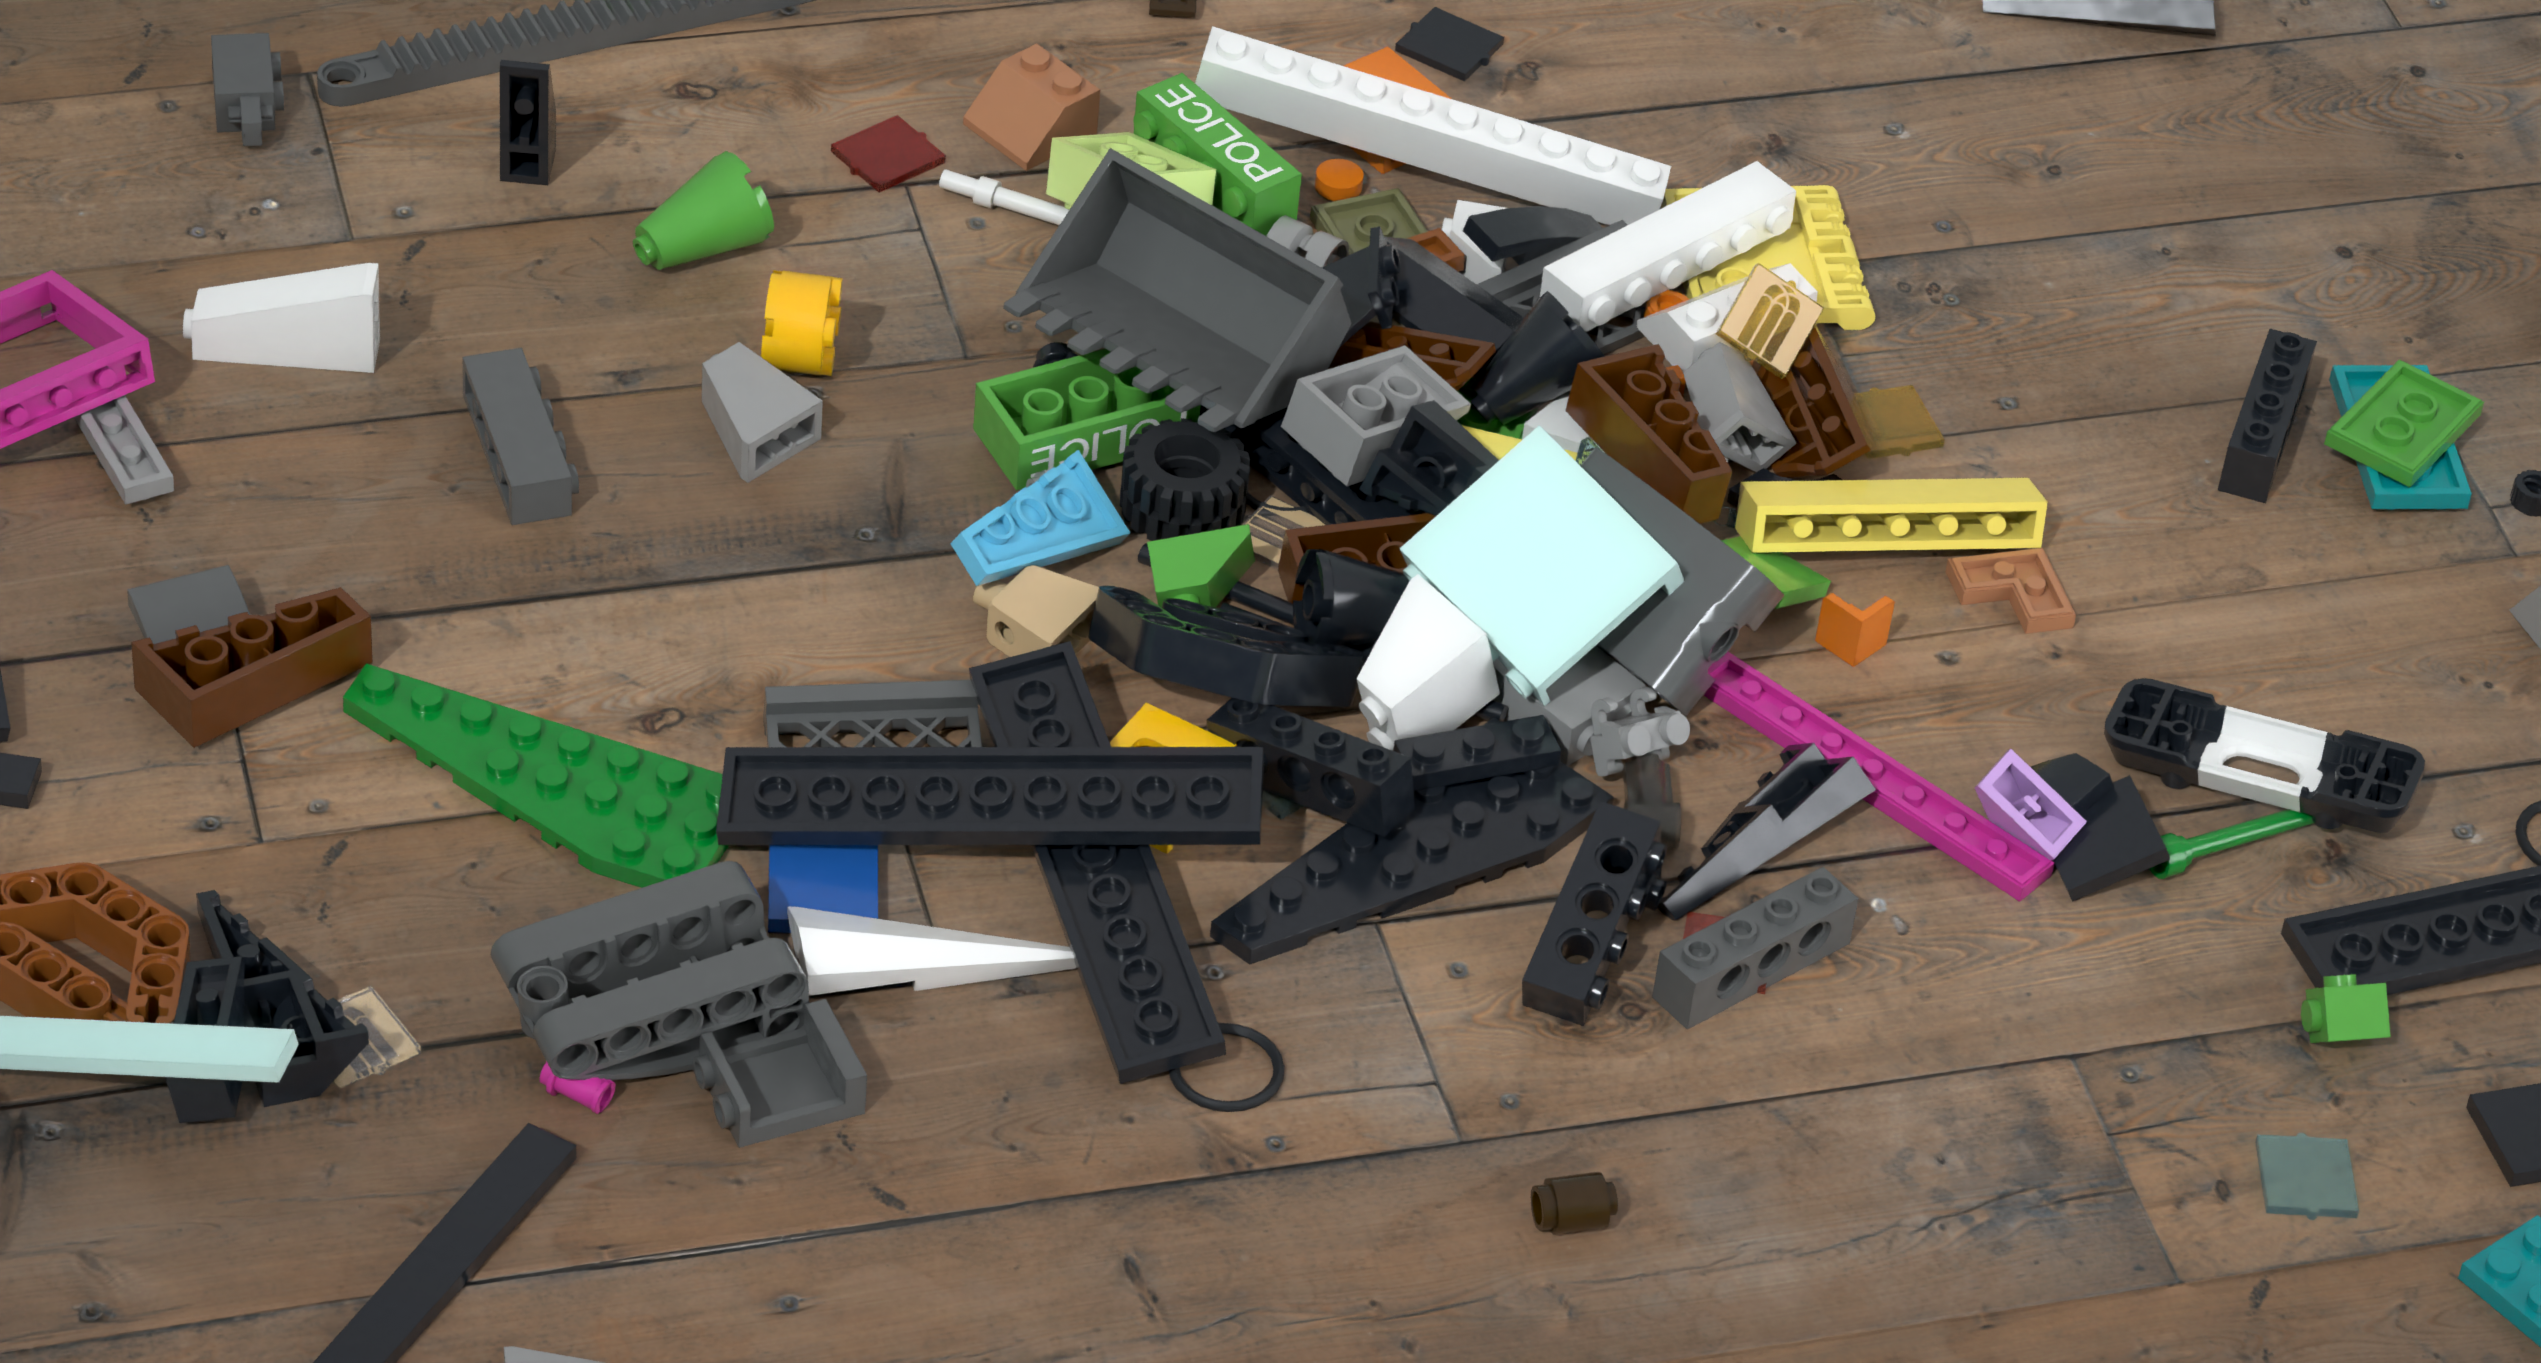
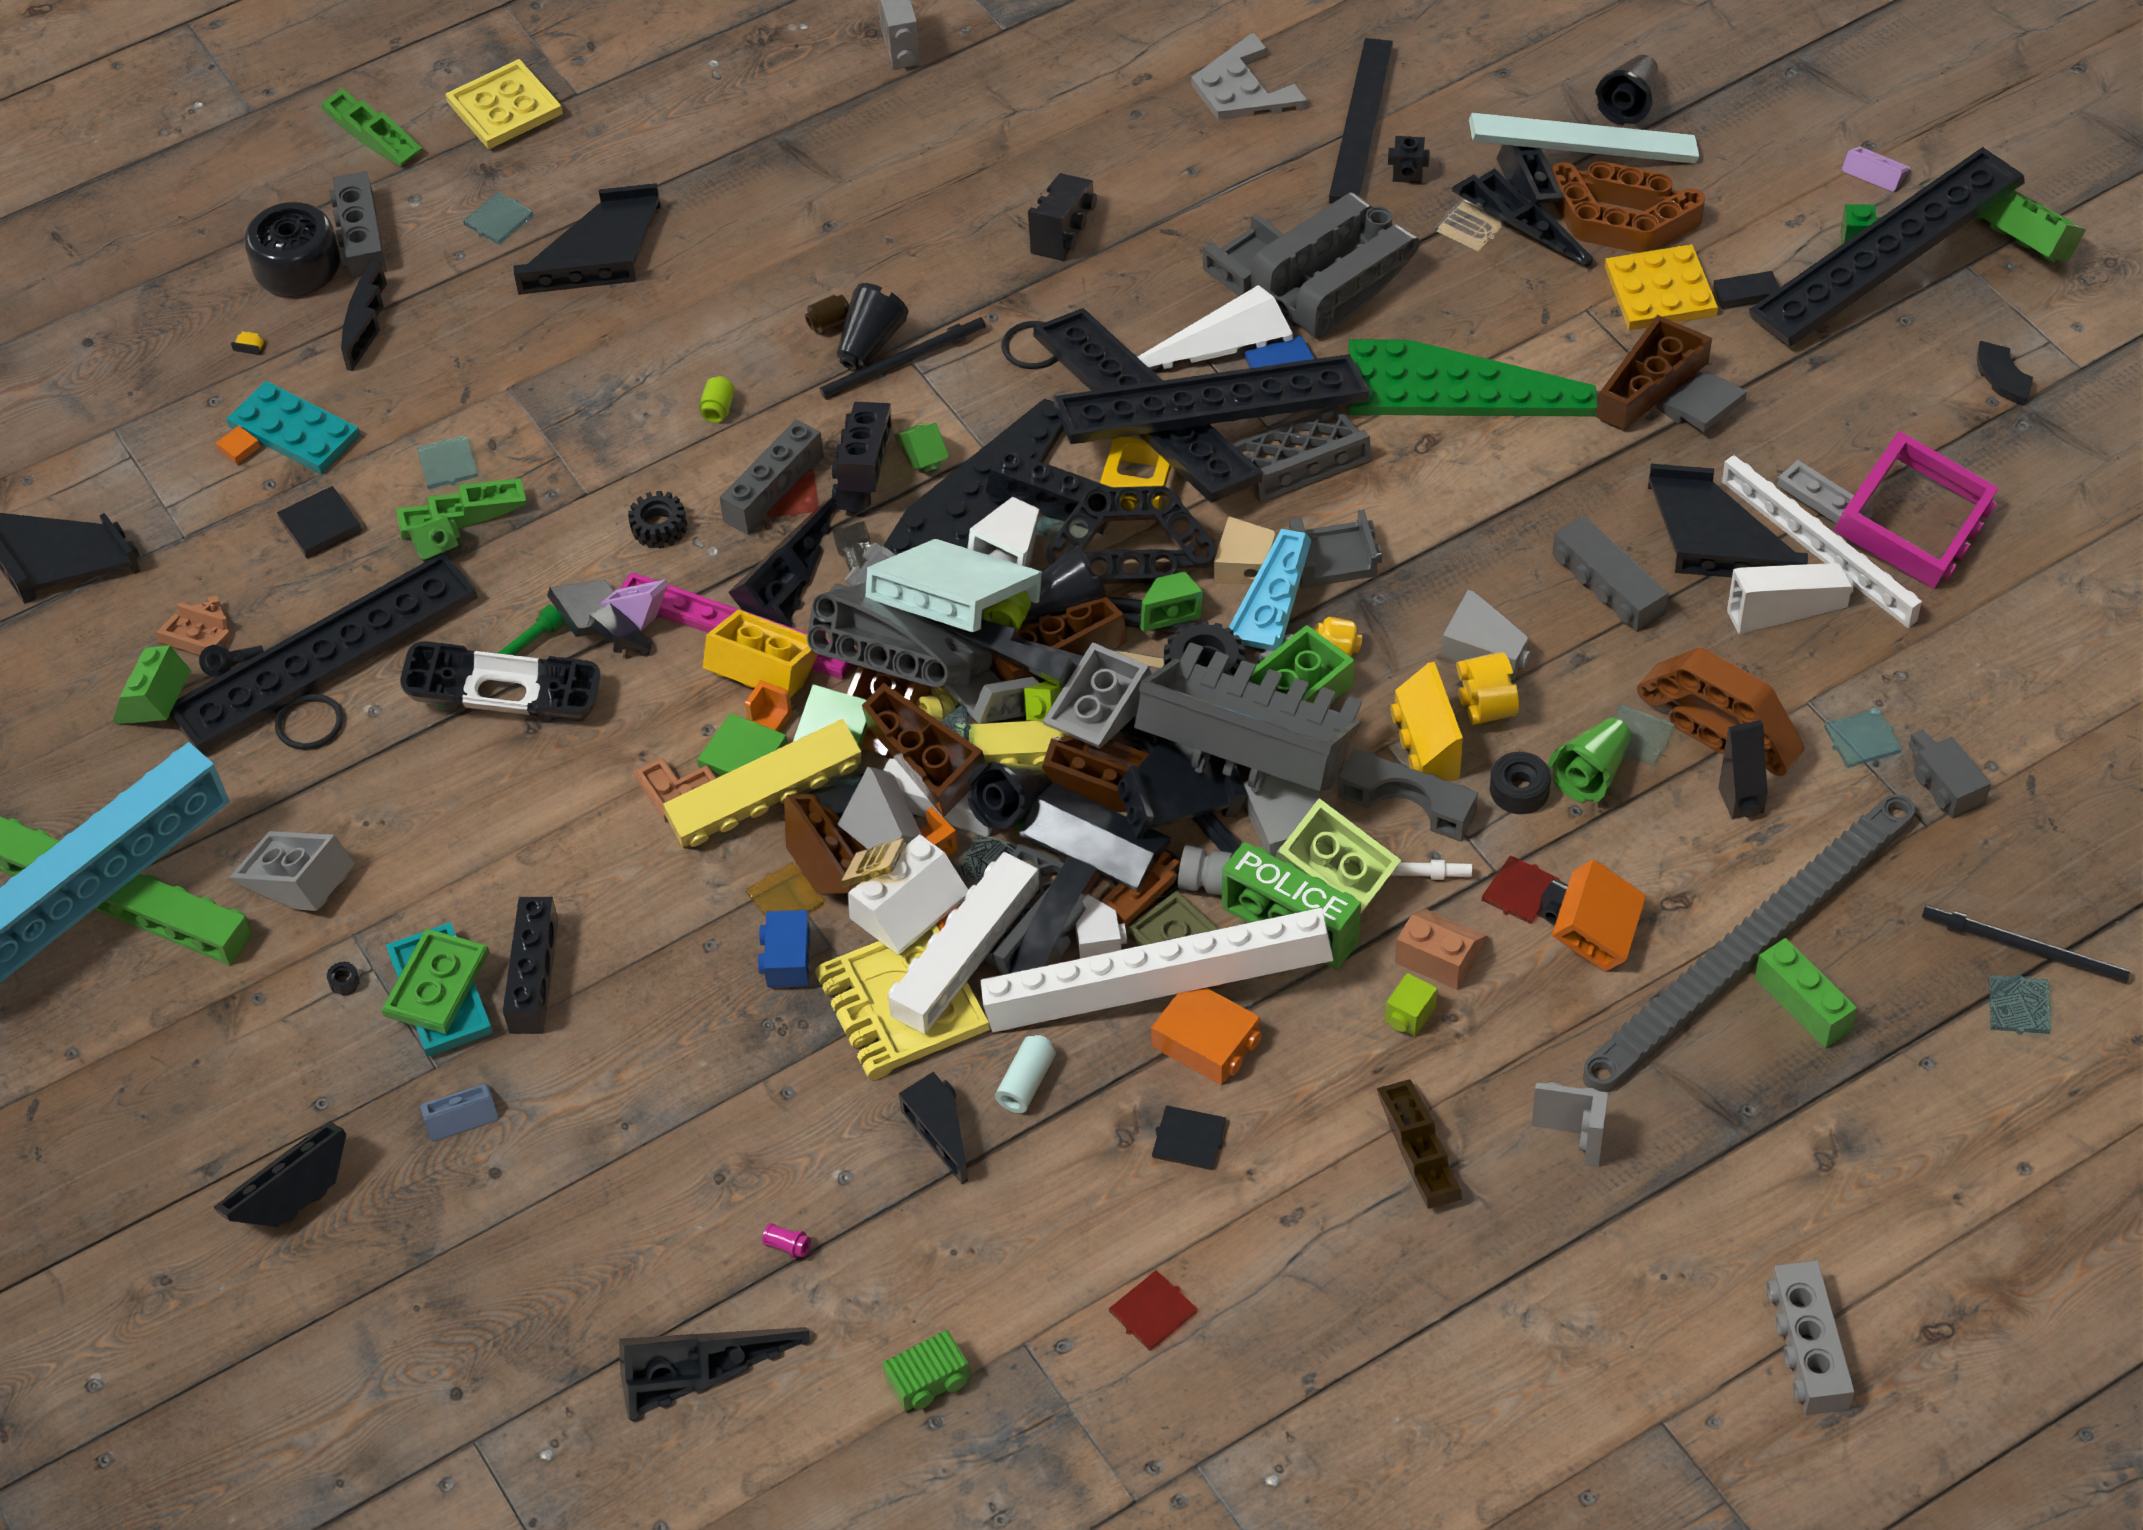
camera: 170 degrees right, 10 degrees up
none -> bright green slope [396,478,526,539]
none -> sand blue slope [420,1084,498,1141]
none -> black tyre [628,491,688,549]
none -> bright green tile [697,713,788,776]
none -> lime brick [699,376,736,423]
none -> yellow slope [703,609,818,697]
none -> blue brick [758,910,811,988]
none -> dark pink pin [762,1223,811,1259]
none -> black bar [819,317,986,399]
none -> black cone [837,283,909,370]
none -> bright green slope [893,422,949,472]
none -> black slope [899,1071,968,1184]
none -> light aqua brick [995,1035,1056,1113]
none -> black wedge [1028,173,1097,261]
none -> dark grey panel [1289,510,1382,588]
none -> yellow head [1315,617,1362,657]
none -> dark grey arch [1338,748,1478,842]
none -> lime brick [1385,973,1437,1037]
none -> black brick [1388,136,1430,183]
none -> yellow slope [1390,662,1463,781]
none -> black tyre [1490,751,1551,814]
none -> black plate [1538,878,1568,925]
none -> orange brick [1552,859,1646,972]
none -> yellow plate [1604,244,1718,330]
none -> clear light blue piece [1613,704,1674,767]
none -> dark orange piece [1637,648,1805,776]
none -> black piece [1648,464,1808,578]
none -> white plate [1722,455,1922,628]
none -> clear light blue piece [1824,708,1902,768]

